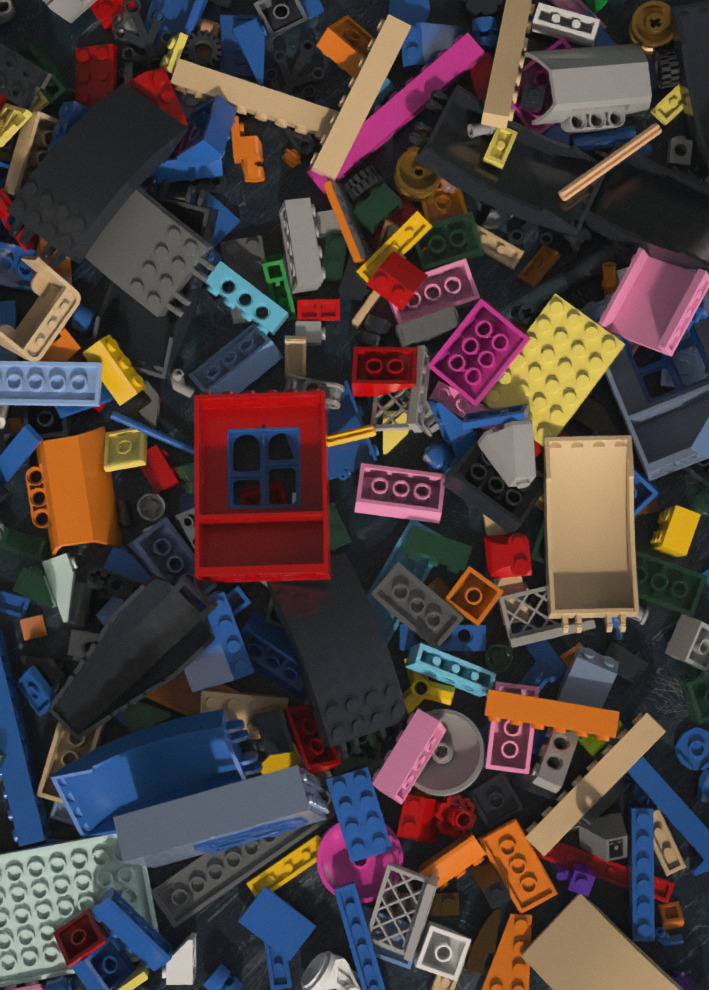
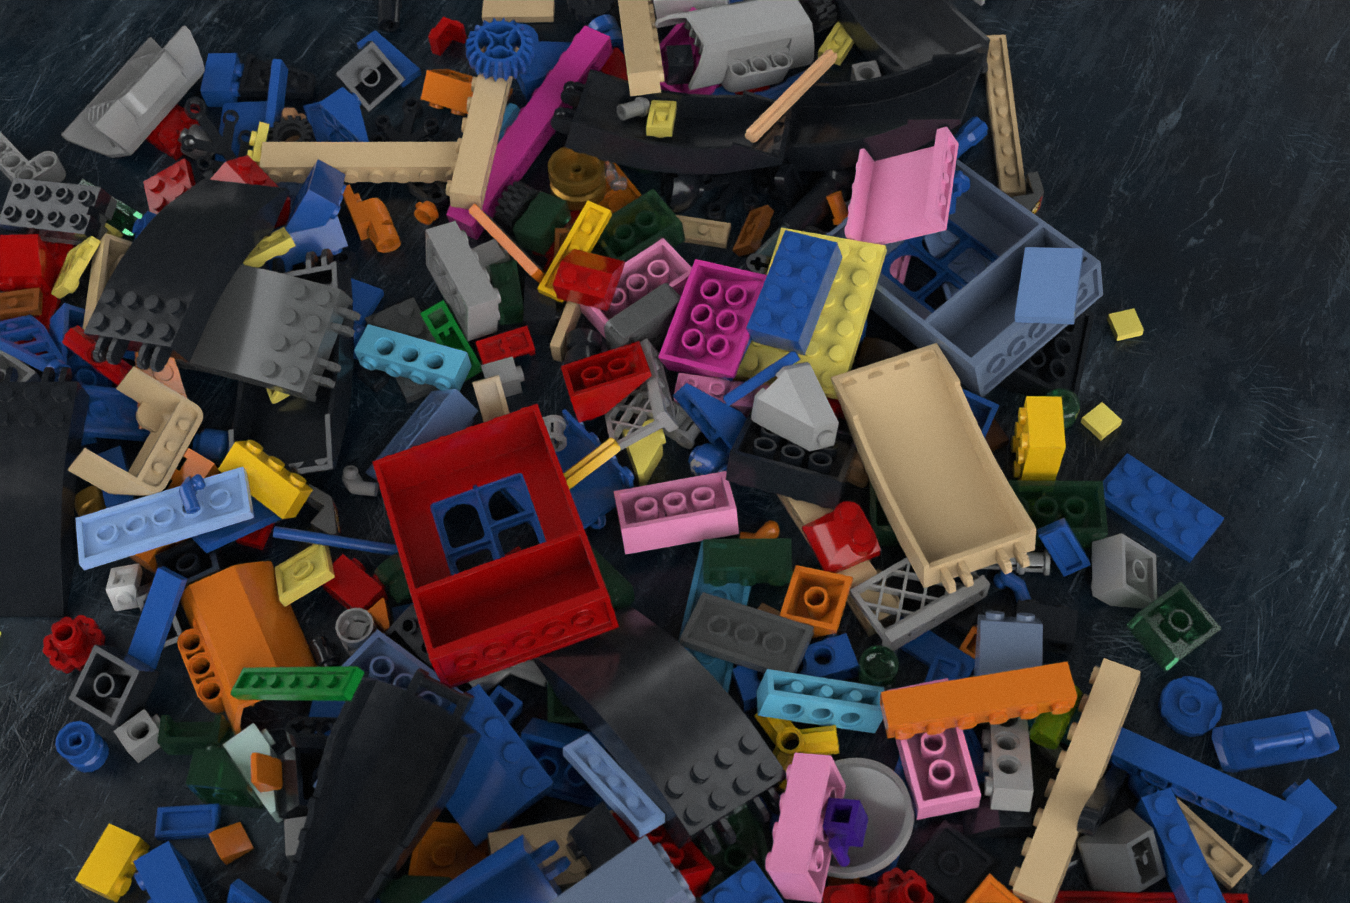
camera: 10 degrees left, 25 degrees down
none -> blue arm [179,474,206,514]
none -> green tile [230,666,365,701]
none -> light yellow plate [243,227,296,268]
none -> orange slope [251,752,283,793]
none -> orange slope [368,598,392,634]
none -> blue gear [466,17,534,82]
none -> light blue plate [563,733,665,838]
none -> orange arm [739,521,780,549]
none -> blue brick [746,230,843,356]
none -> dark purple brick [822,797,869,867]
none -> blue tile [1037,518,1091,577]

